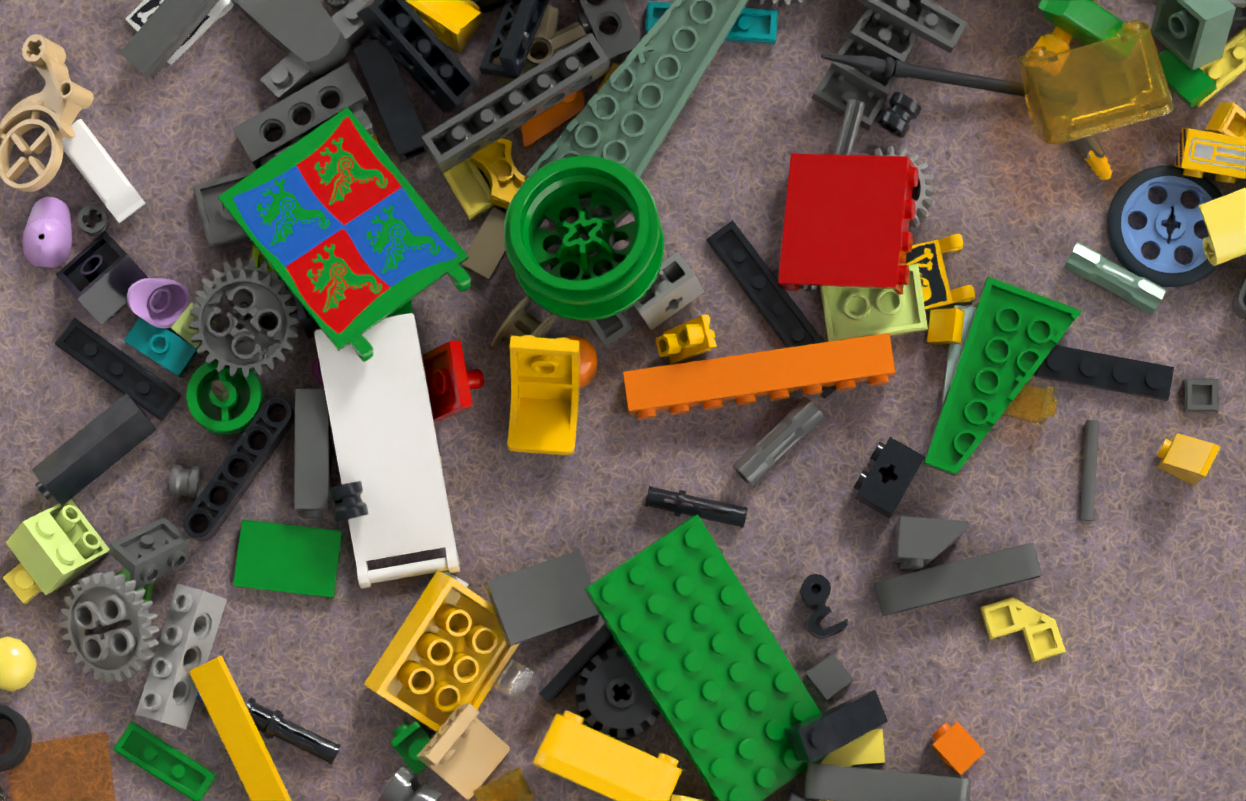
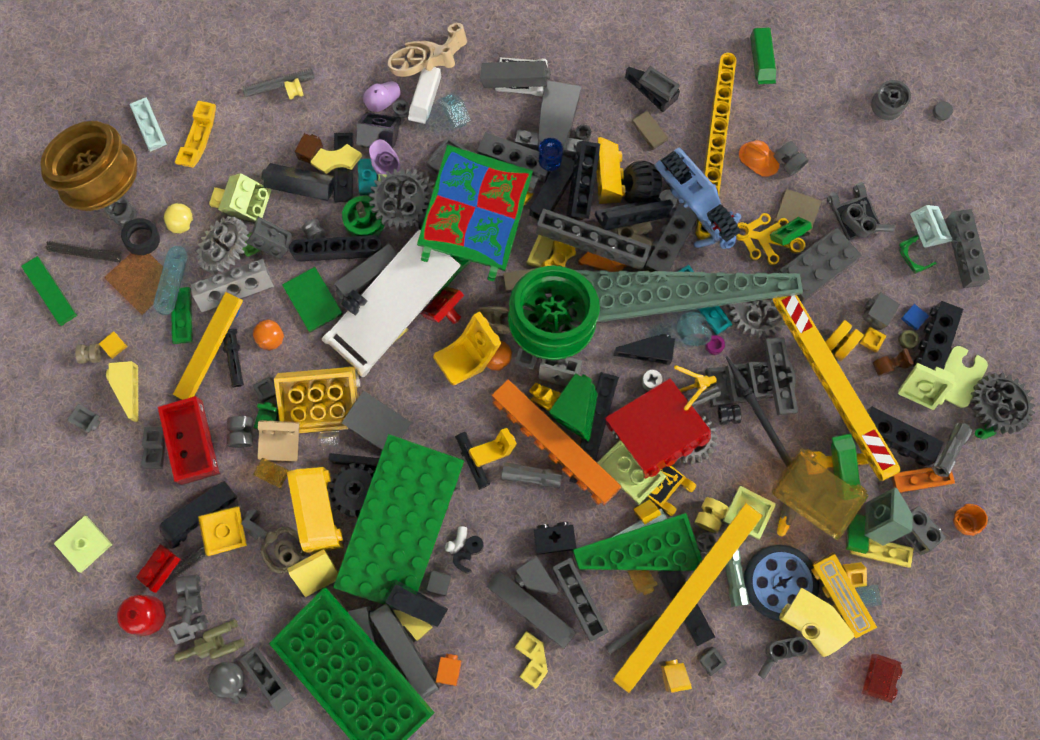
camera: 50 degrees right, 5 degrees down
none -> clear light blue plate [153,246,188,315]
none -> orange hair [253,319,284,351]
none -> dark grey tile [253,376,276,403]
none -> reddish brown brick [295,133,324,164]
none -> light yellow tile [310,144,362,174]
none -> clear light blue slope [438,92,471,128]
none -> white arm [445,526,467,554]
none -> yellow bracket [468,428,517,467]
none -> clear blue wheel [538,138,563,171]
none -> green slope [549,373,598,442]
none -> dark grey brick [552,558,609,642]
none -> yellow beam [613,503,763,693]
none -> black slope [614,334,675,365]
none -> white wheel [642,370,662,391]
none -> yellow plant [674,365,716,410]
none -> clear light blue helmet [676,311,712,346]
none -> light yellow wheel [694,497,729,534]
none -> dark grey wheel [695,532,716,553]
none -> magenta tile [705,335,725,355]
none -> yellowish green plate [722,486,776,540]

